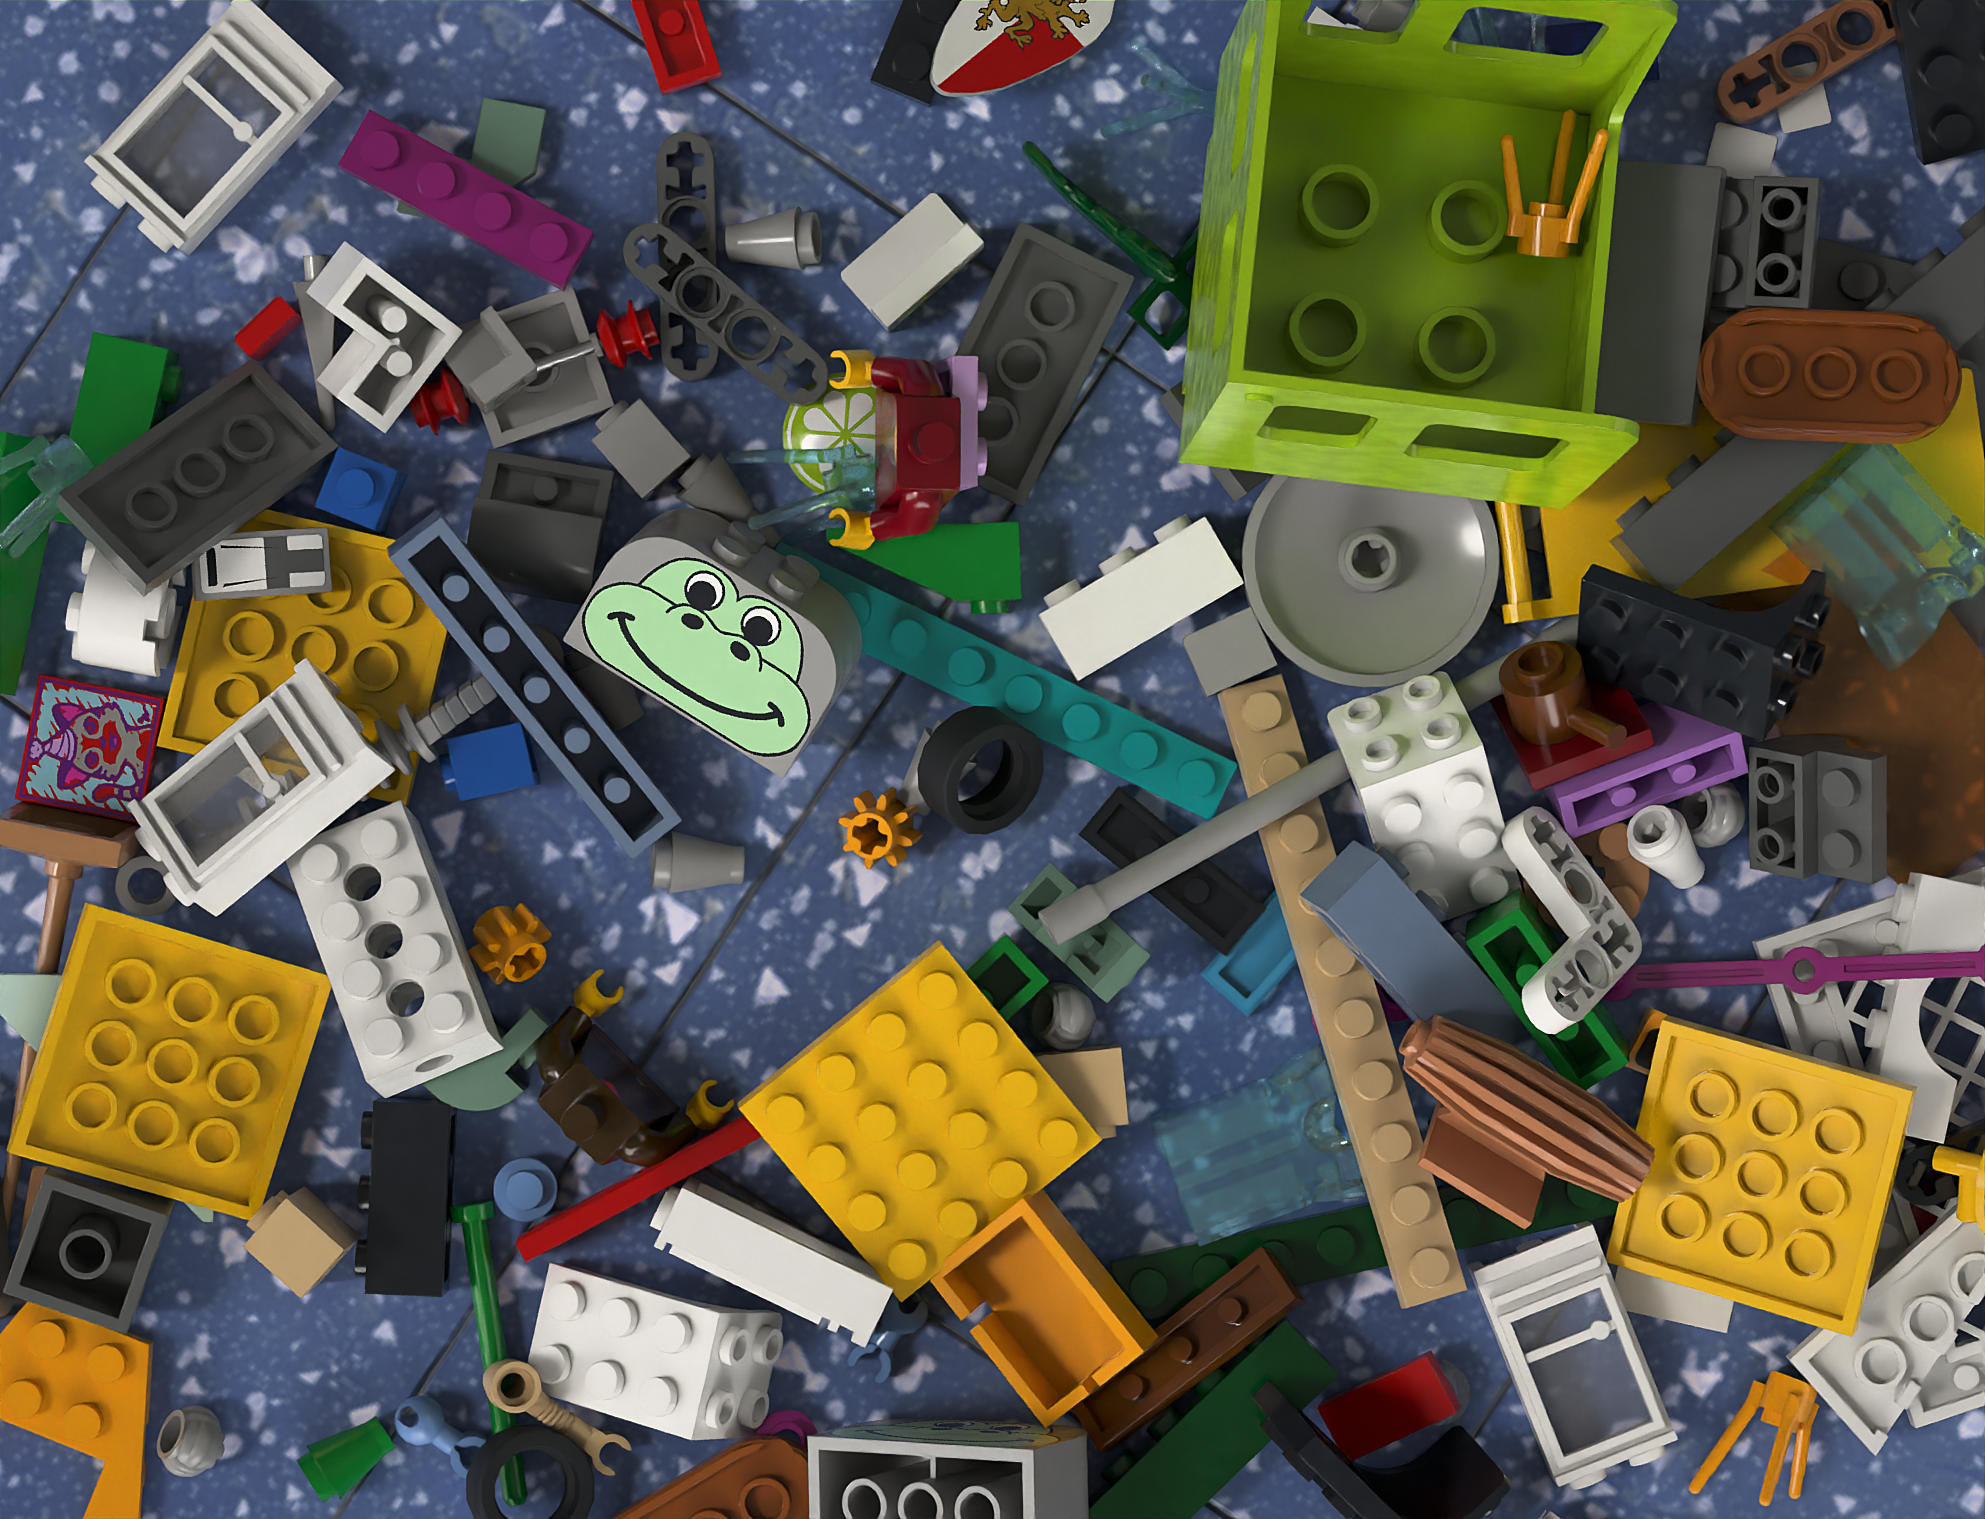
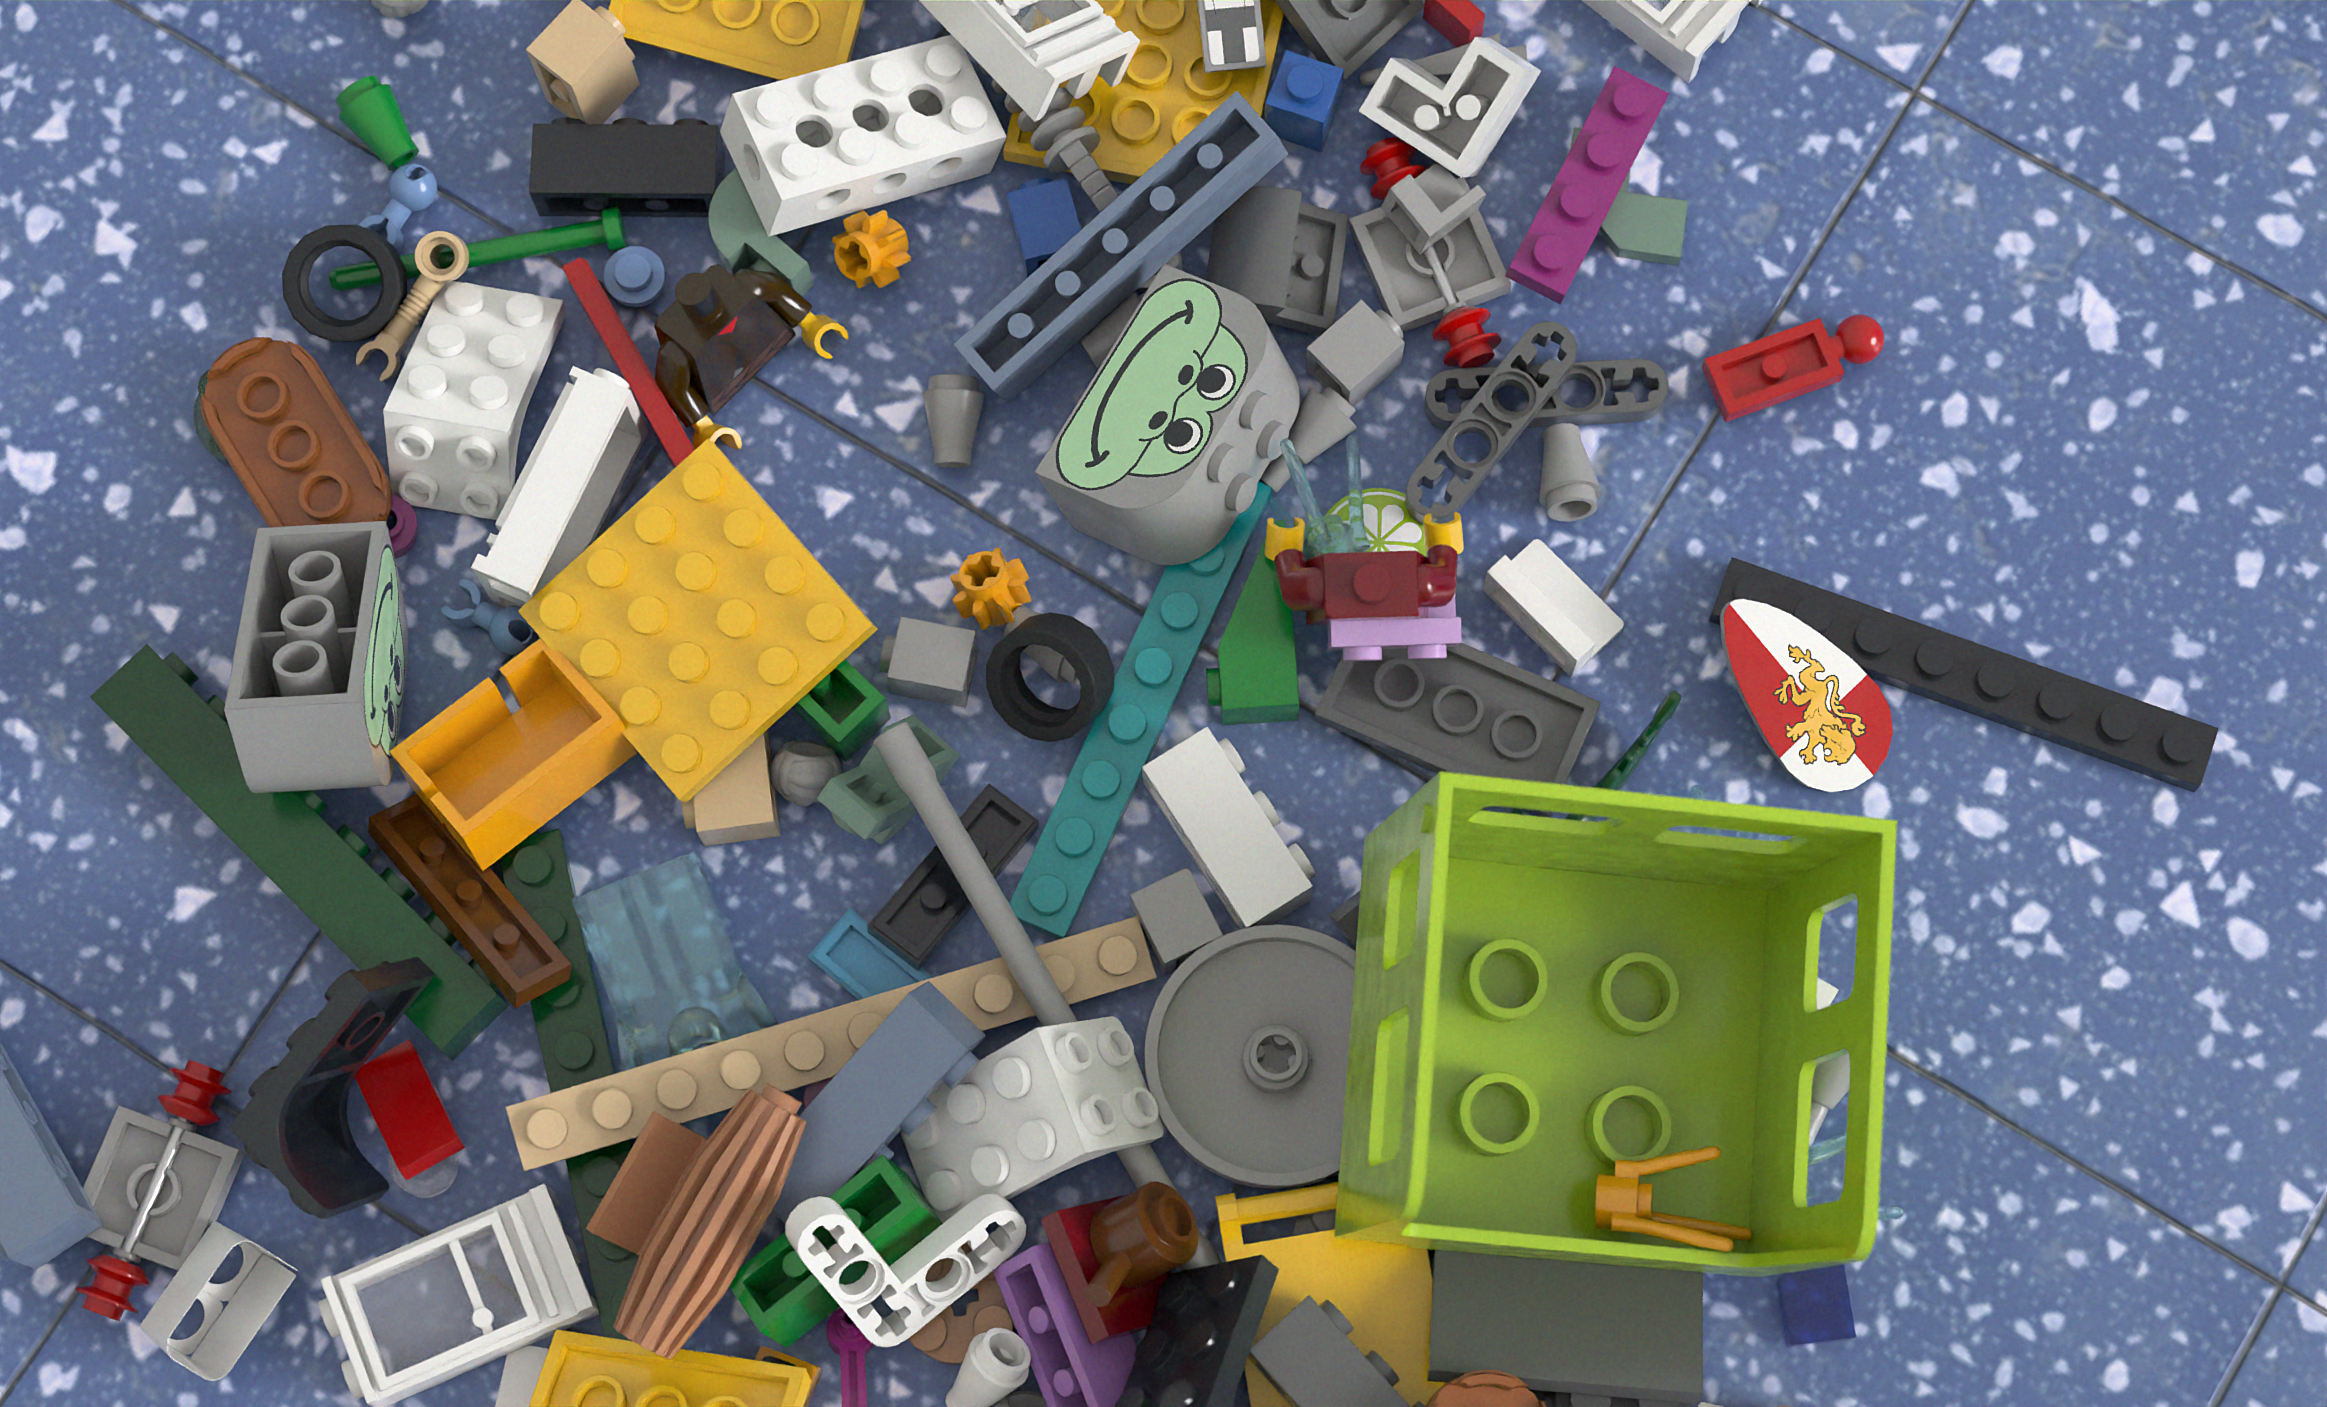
camera: 90 degrees right, 15 degrees down
none -> light grey brick [879,617,979,708]

